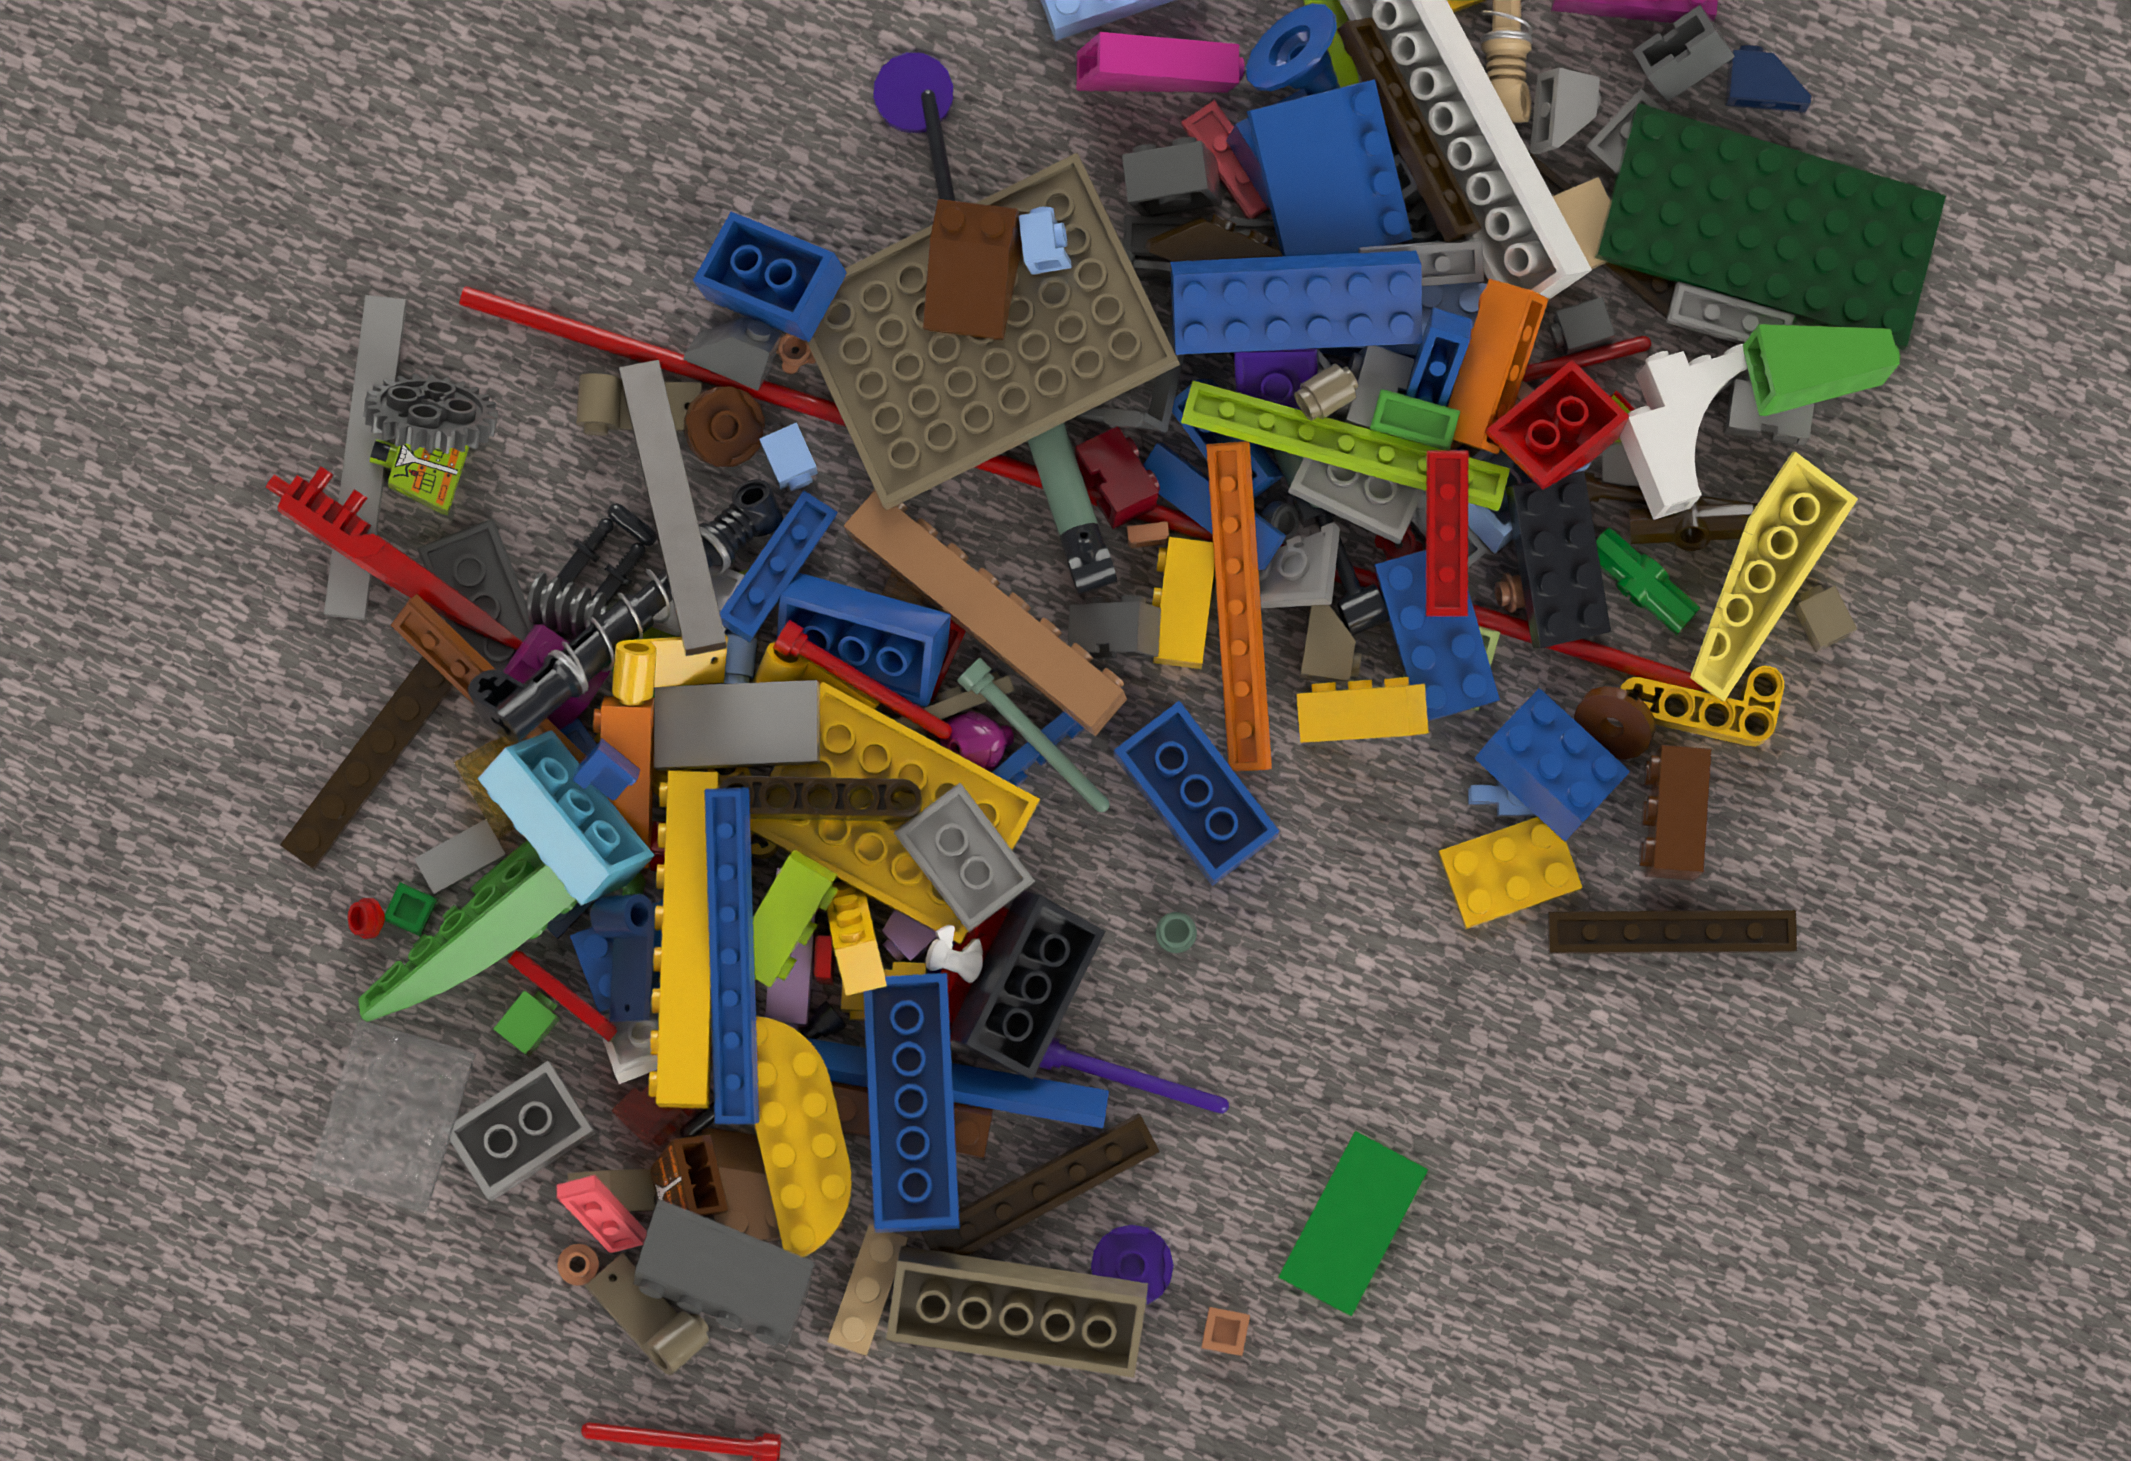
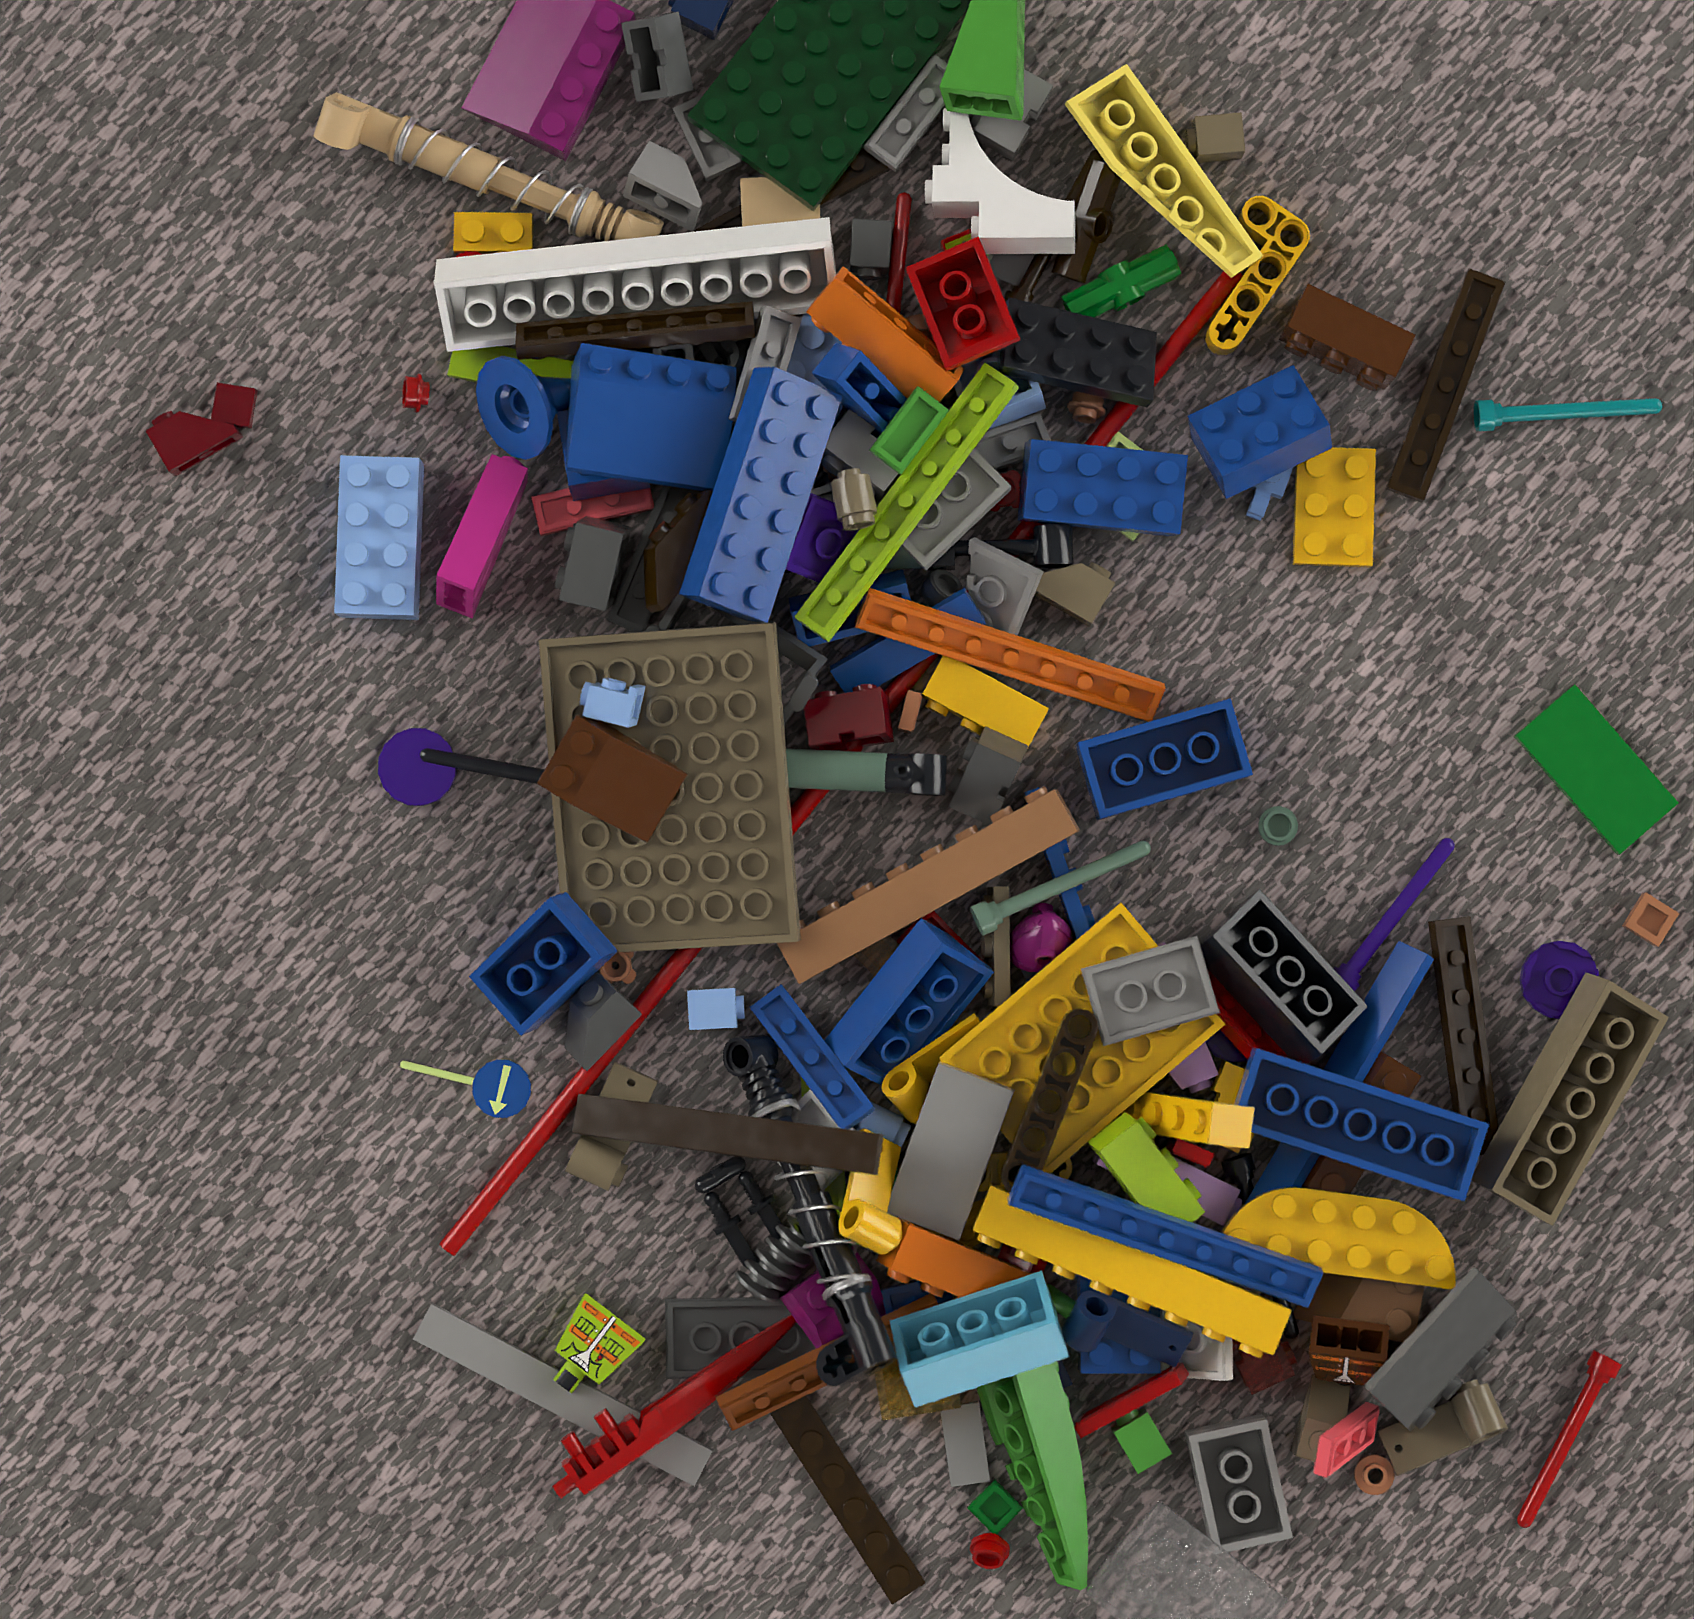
camera: 70 degrees left, 5 degrees up
dark grey gear [363,374,498,454] -> none
blue panel [572,738,640,800] -> none
reddish brown tile [684,387,765,467] -> none
red piece [773,620,952,739] -> none
tan plate [827,1224,909,1356] -> none
white piece [926,925,983,982] -> none
yellow brick [1296,677,1429,743] -> none
red tile [1426,450,1469,617] -> none
reddish brown tile [1574,686,1656,760] -> none
none -> blue piece [400,1059,531,1118]
none -> teal piece [1473,398,1663,432]

